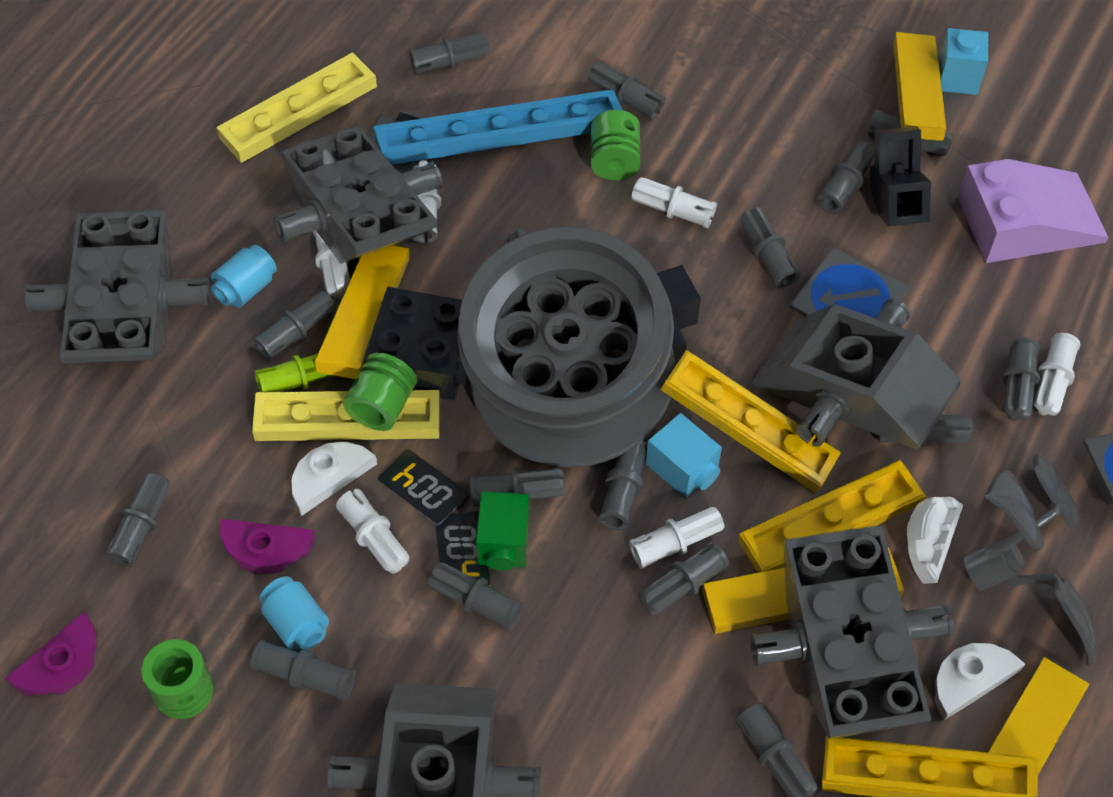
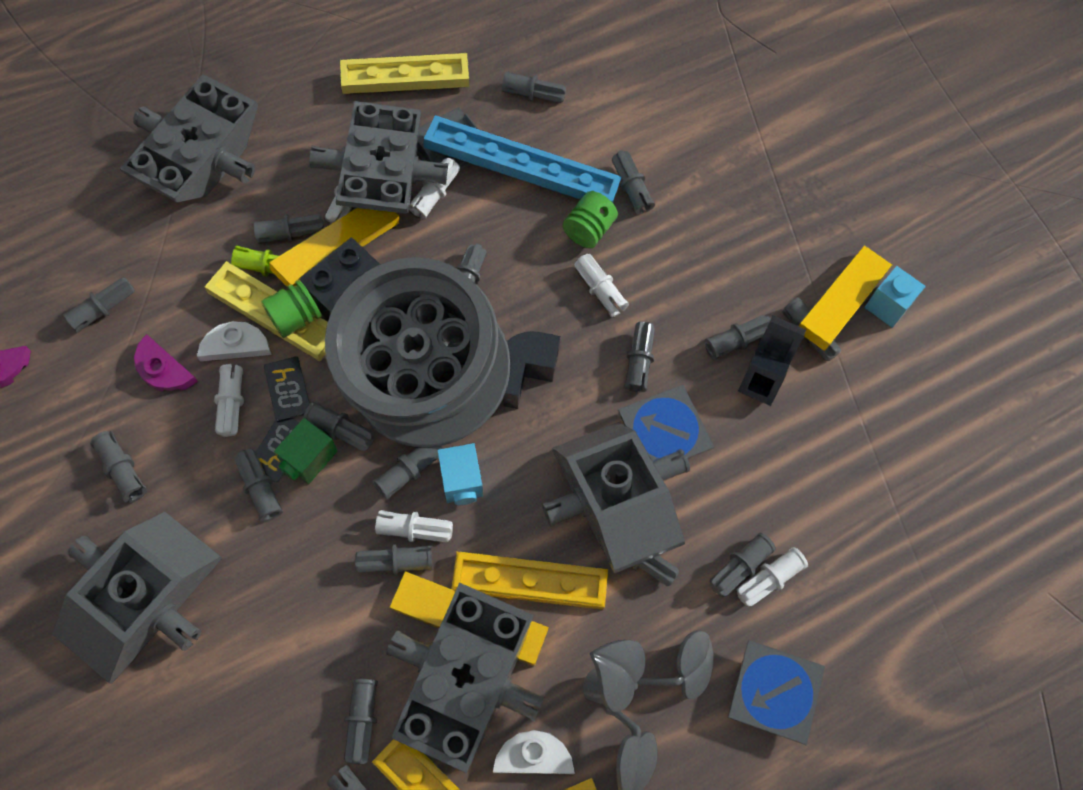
camera: 30 degrees right, 10 degrees up
bright green piece [141,639,214,720] -> none
medium azure brick [211,245,277,308] -> none
medium azure brick [259,576,329,650] -> none
yellow tile [660,350,841,493] -> none
white plate [907,497,963,584] -> none
lavender slope [958,159,1109,263] -> none

